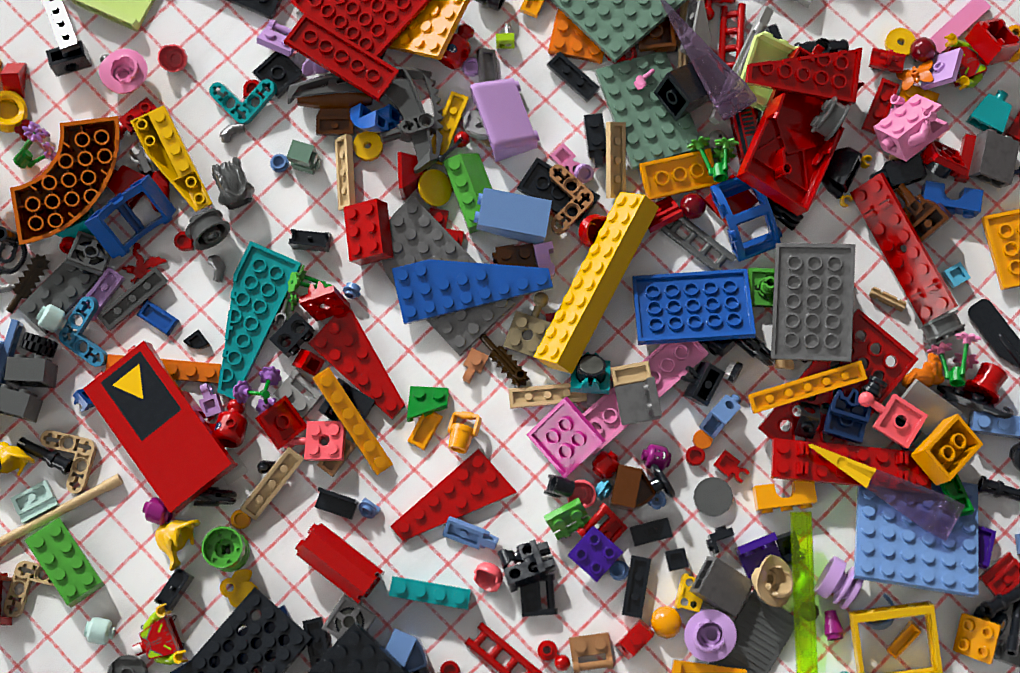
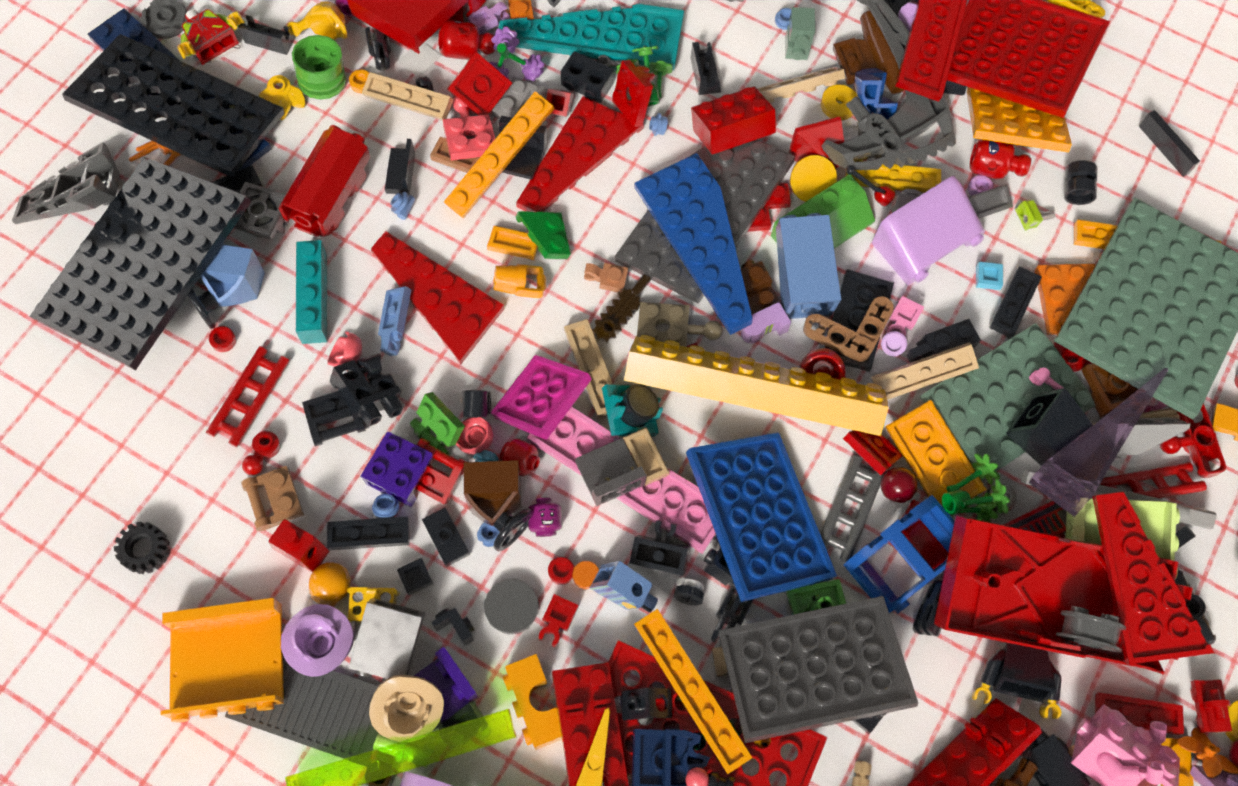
camera: 65 degrees right, 10 degrees down
none -> medium azure plate [976,262,1003,290]

